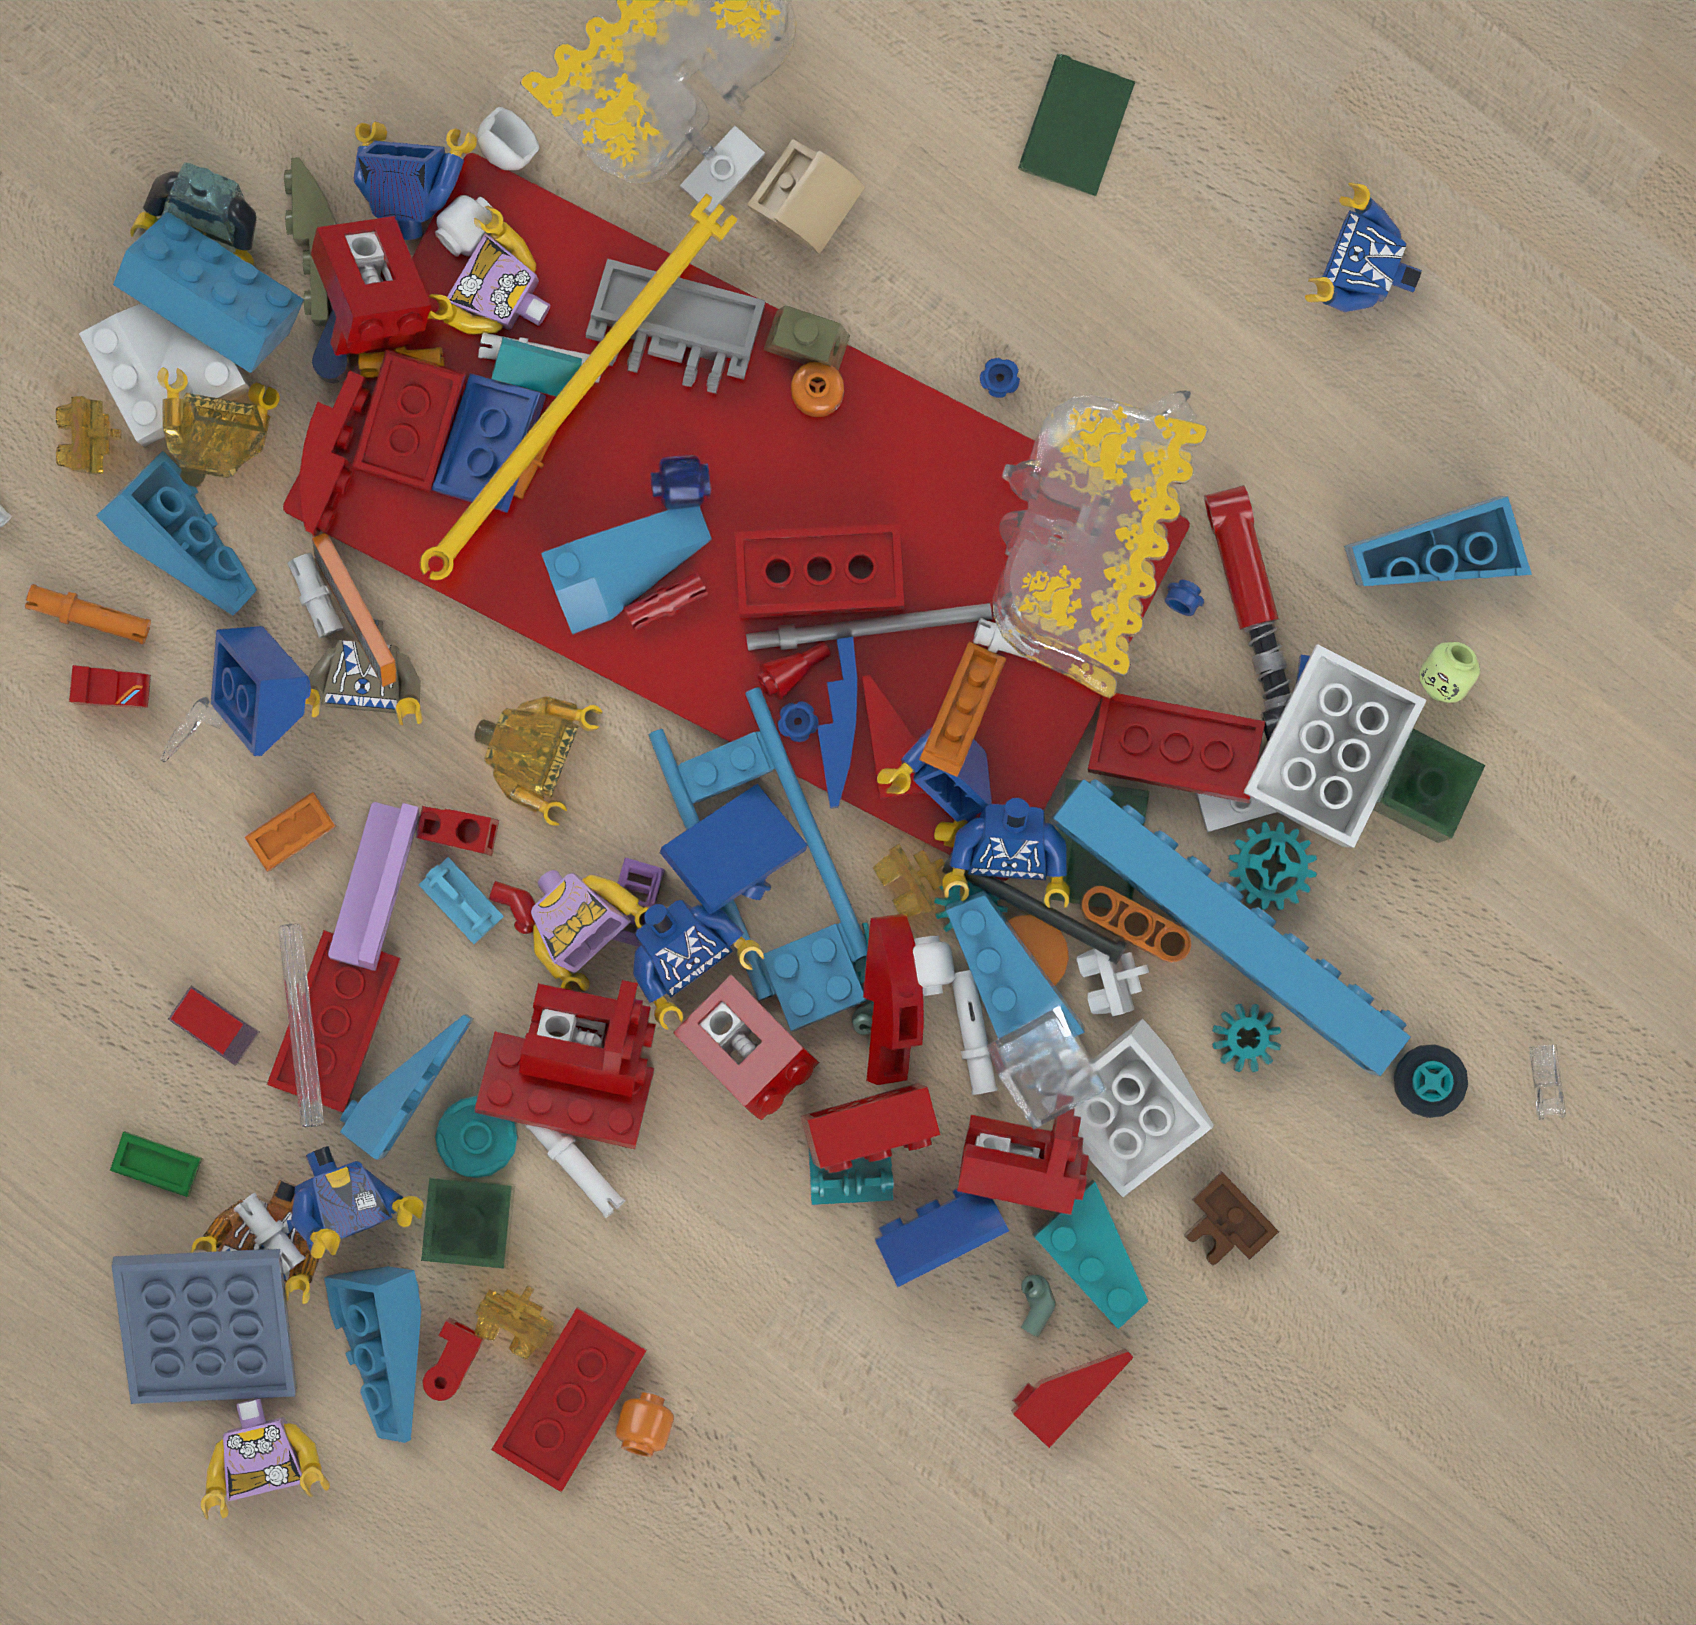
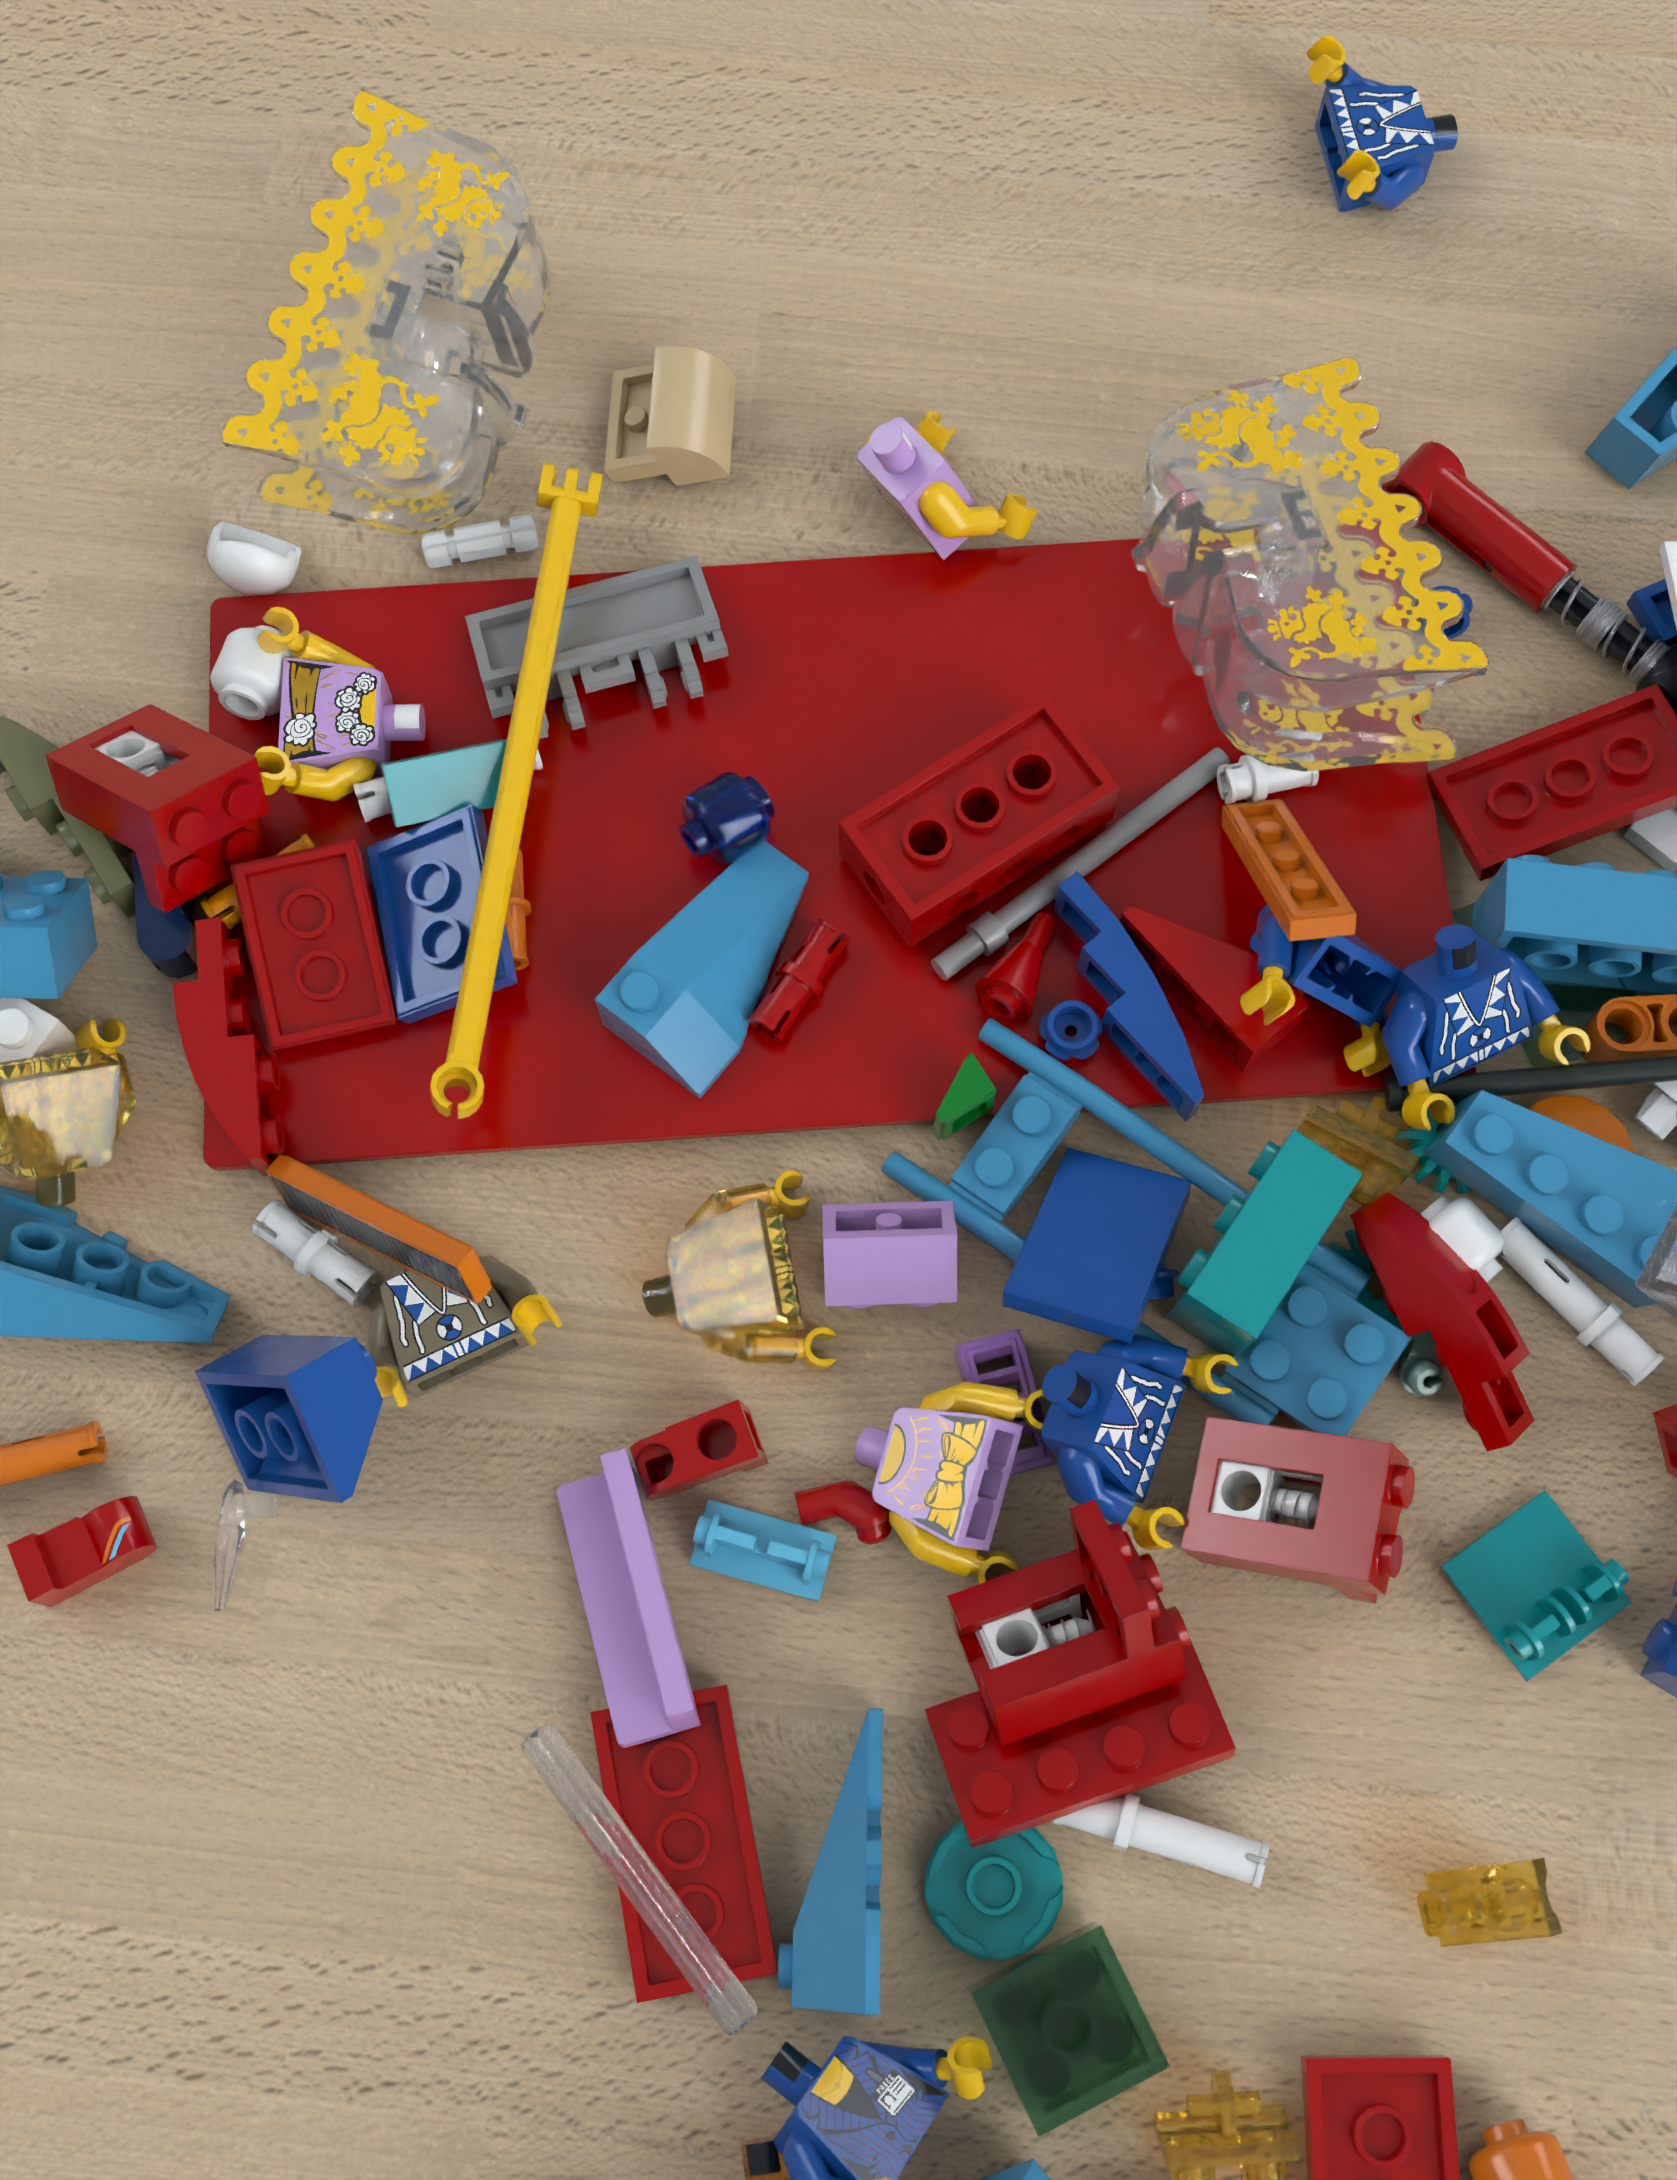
camera: 30 degrees left, 15 degrees down
red tile [168,985,260,1066] -> none
orange plate [244,792,337,872] -> none
blue torso [353,121,477,240] -> none
white plate [680,126,765,214] -> none
olive torso [764,305,850,371] -> none
orange head [791,361,844,417] -> none
red brick [800,1083,941,1173] -> none
blue plate [980,358,1020,398] -> none
clear green piece [1018,54,1135,196] -> none
none -> white axle [422,514,539,568]
none -> lavender brick [822,1201,957,1309]
none -> torso [856,410,1038,560]
none -> green slope [934,1053,996,1140]
none -> teal wedge [1165,1129,1363,1357]
none -> clear yellow hips [1417,1857,1562,1947]

